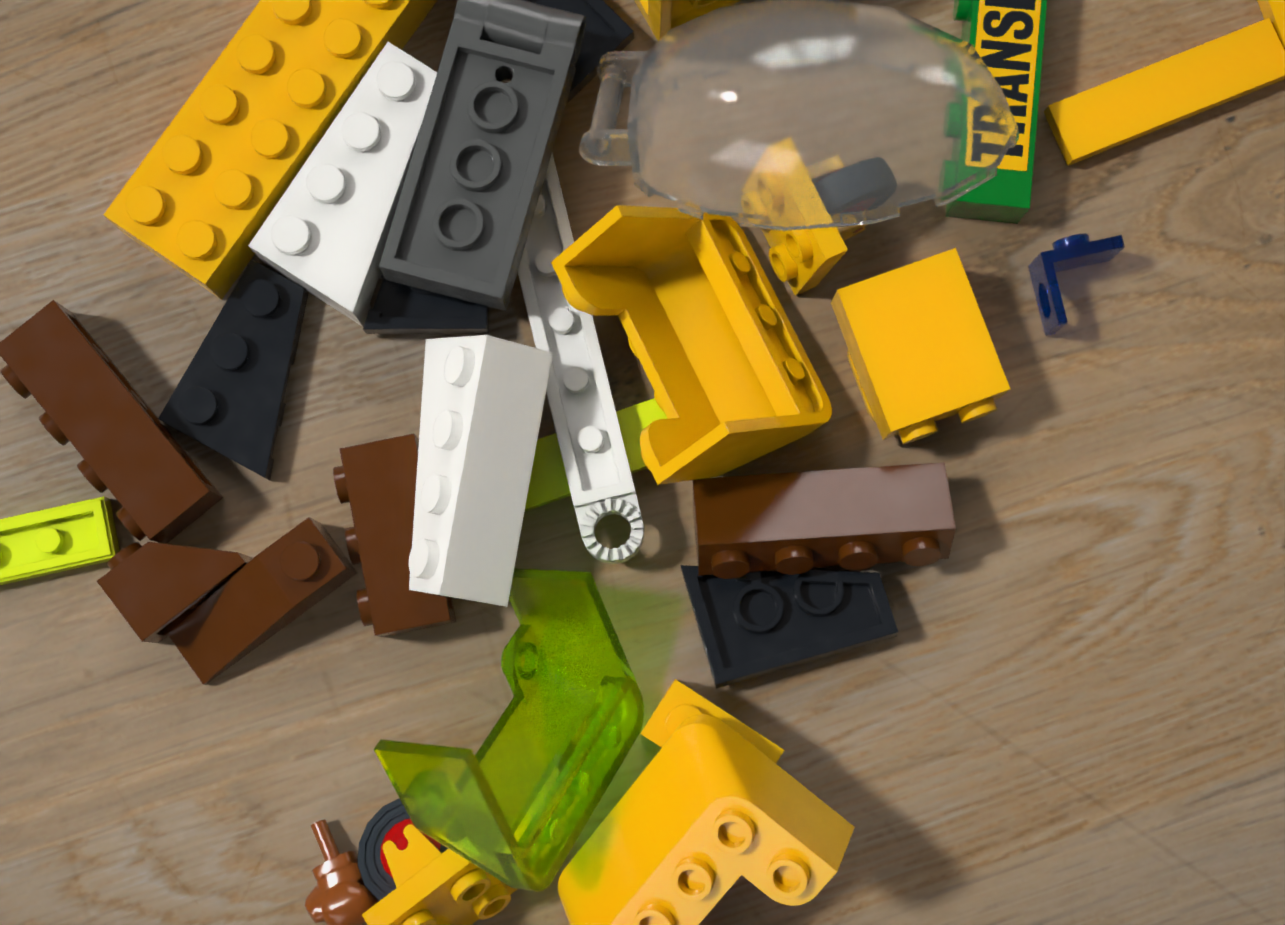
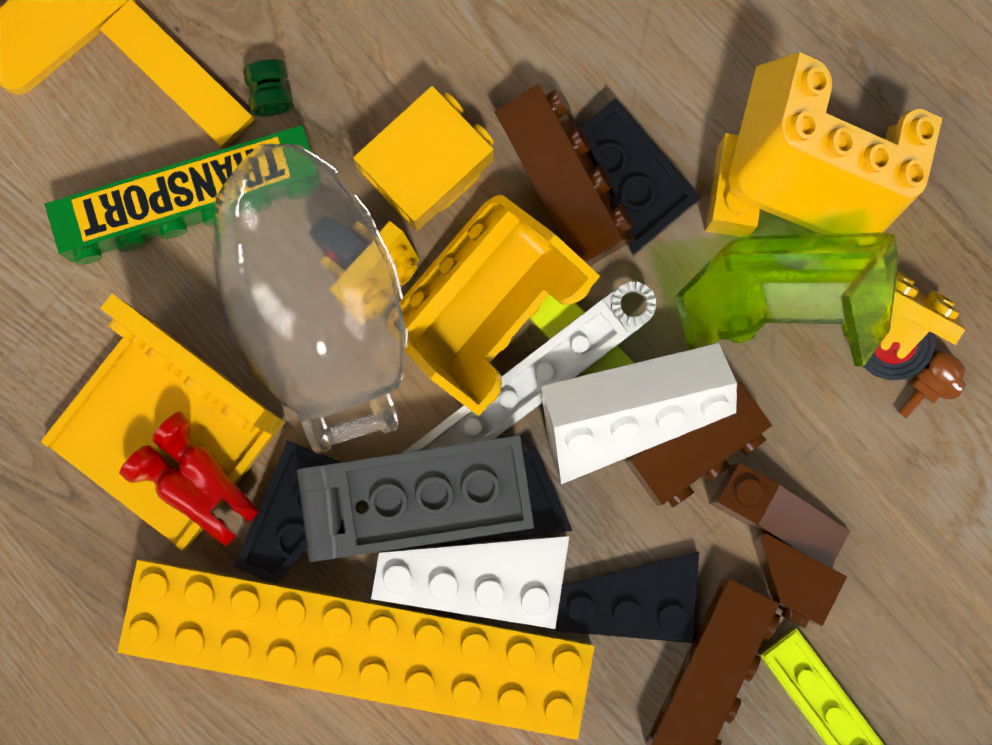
camera: 115 degrees left, 0 degrees up
clear blue bracket [1028,233,1125,336] -> none
none -> dark green wheel [243,59,294,117]

